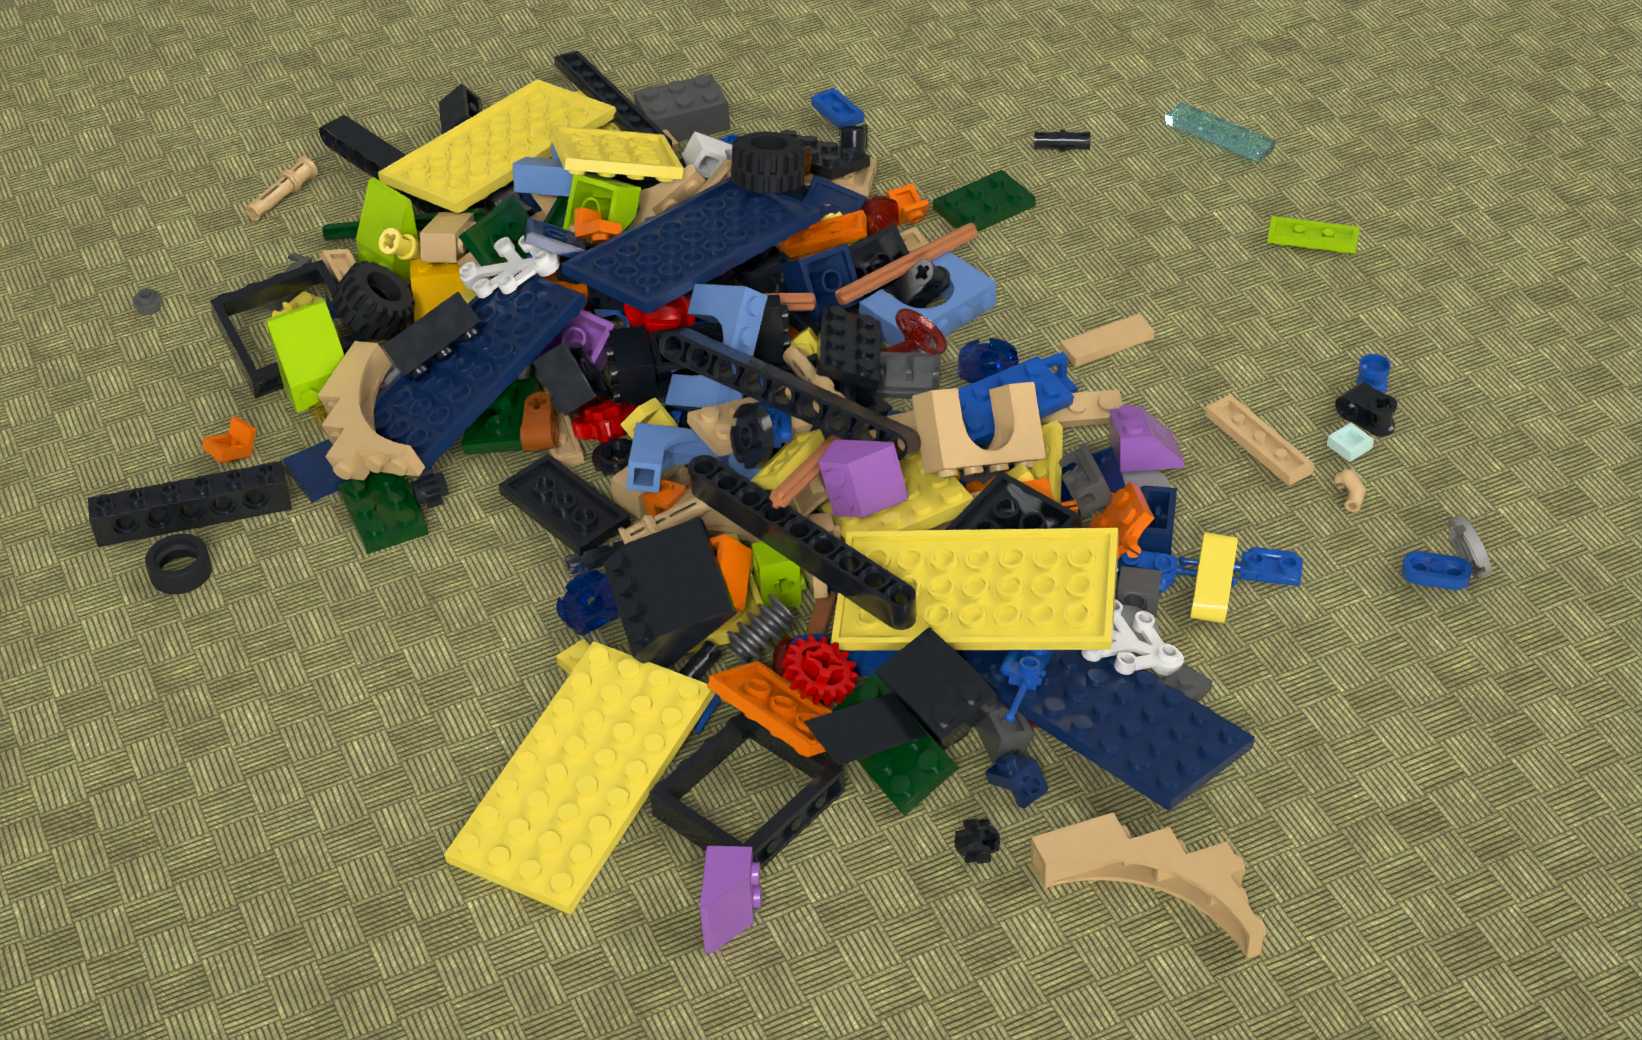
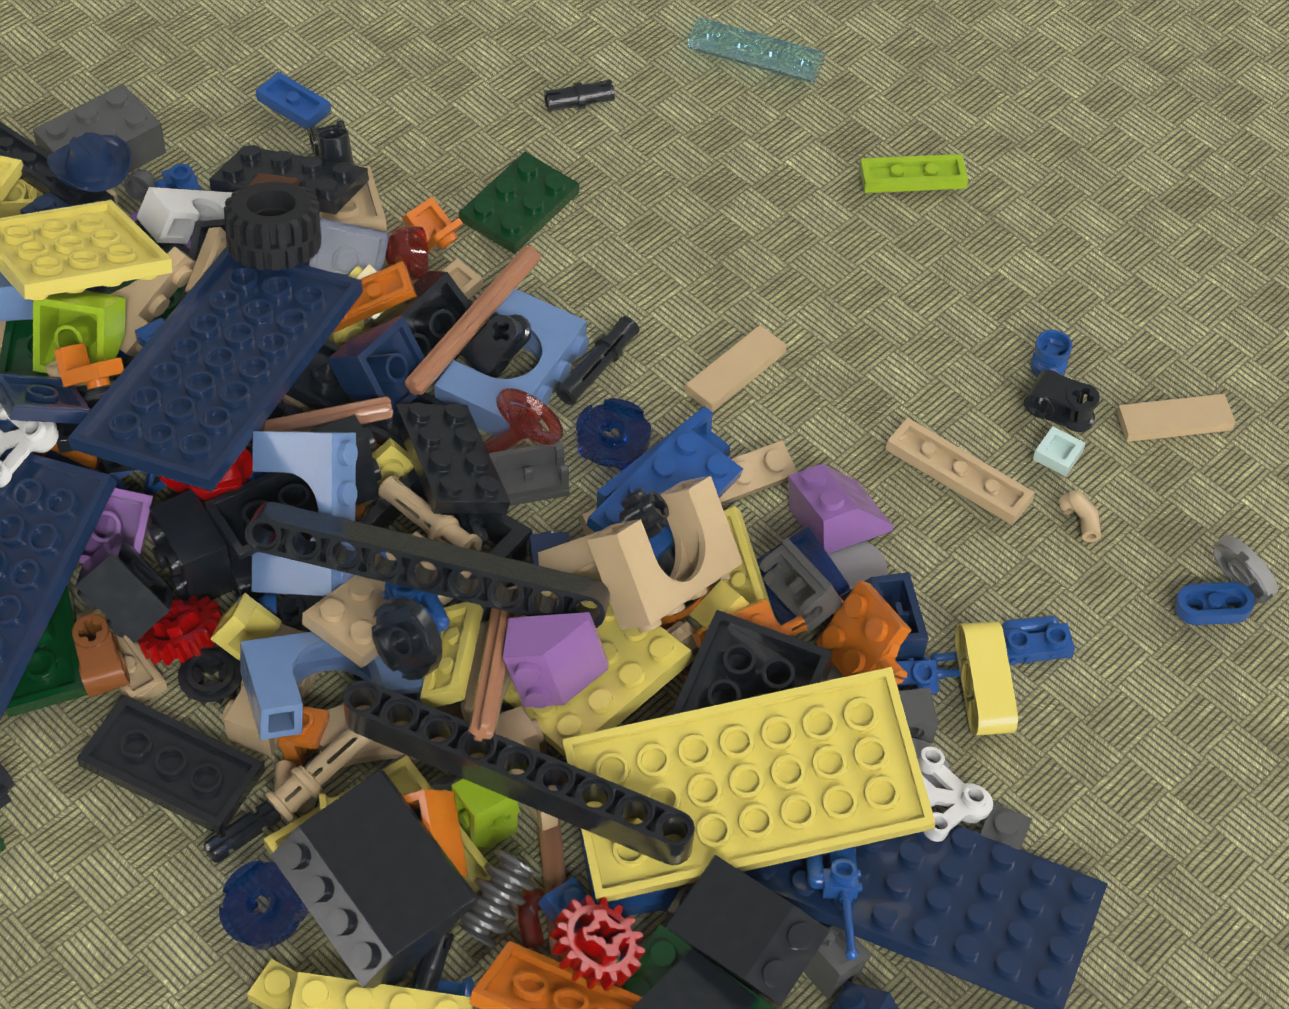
camera: 25 degrees left, 10 degrees up
none -> dark blue hat [47,132,131,192]
none -> black pin [556,316,640,405]
none -> black gear [619,488,669,540]
none -> tan tile [1116,394,1236,442]

